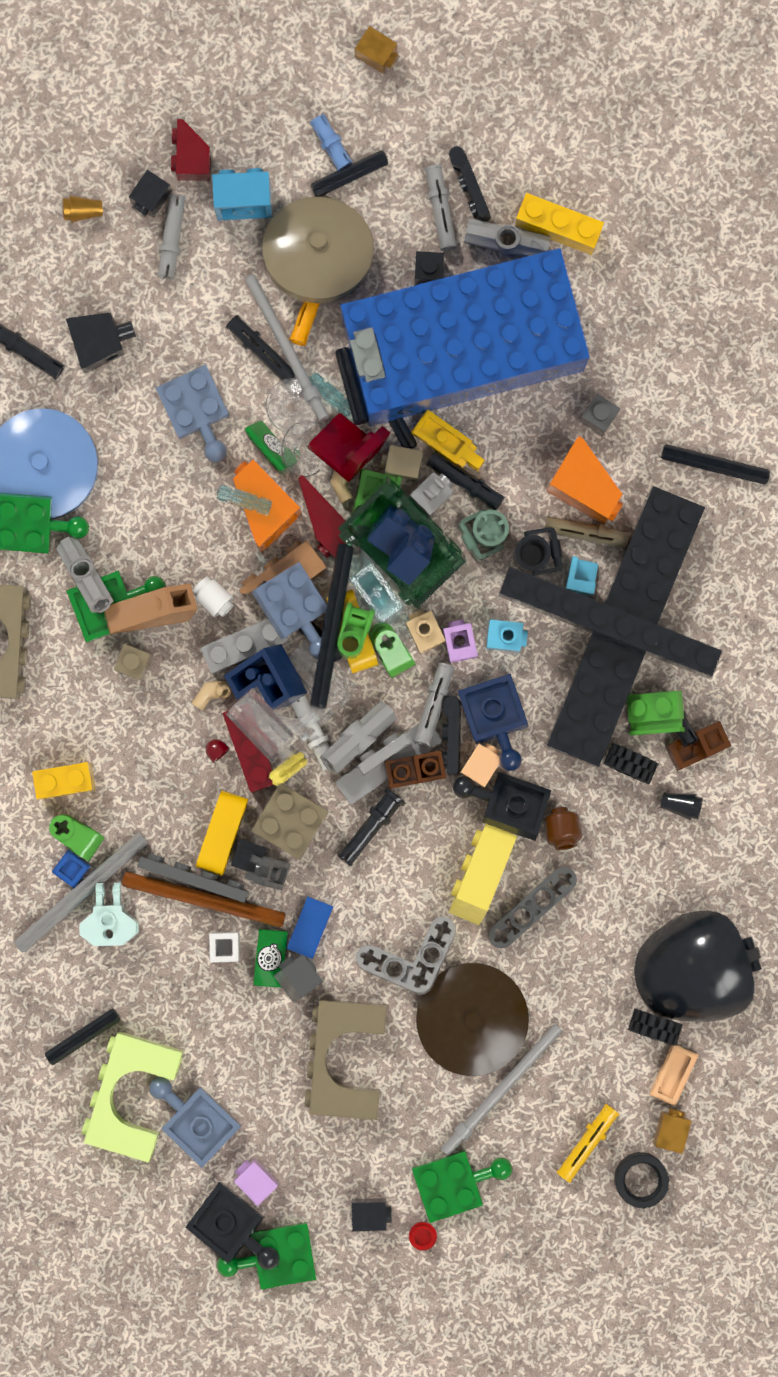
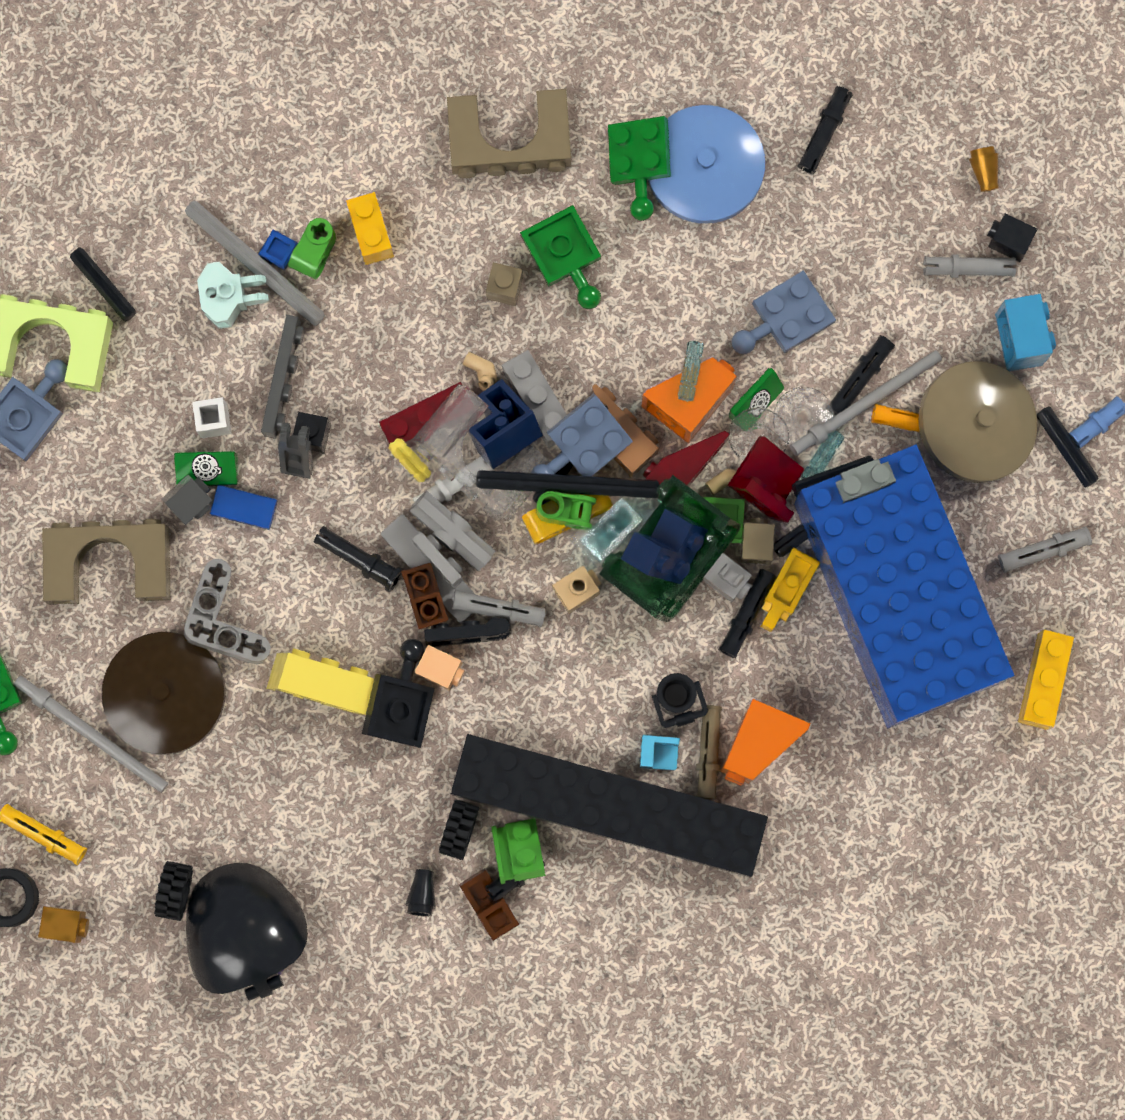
camera: 85 degrees right, 5 degrees down
light grey piece [56,537,113,613] -> none
black torso [66,313,136,374] -> none
medium nougat slope [104,583,198,634] -> none
dark orange axle [122,872,286,927] -> none
dark red slope [171,119,212,181] -> none
white brick [193,576,234,618] -> none
yellow beam [196,790,249,876] -> none
dark red hinge [205,739,230,763] -> none
dark tan brick [251,783,329,860] -> none
bright green piece [369,622,416,679] -> none
black brick [414,251,444,286] -> none
lavender brick [443,620,478,663] -> none
black hinge [448,145,491,222] -> none
sand green piece [458,509,509,561] -> none
dark blue plate [458,673,529,771] -> none
light grey piece [464,218,551,257] -> none
medium azure brick [486,620,528,653] -> none
dark grey beam [488,867,577,949] -> none
black brick [498,567,723,679] -> none
reddish brown head [543,807,582,850] -> none
dark grey brick [579,393,620,437] -> none
light nougat tile [649,1045,699,1106] -> none
black axle [661,444,770,485] -> none

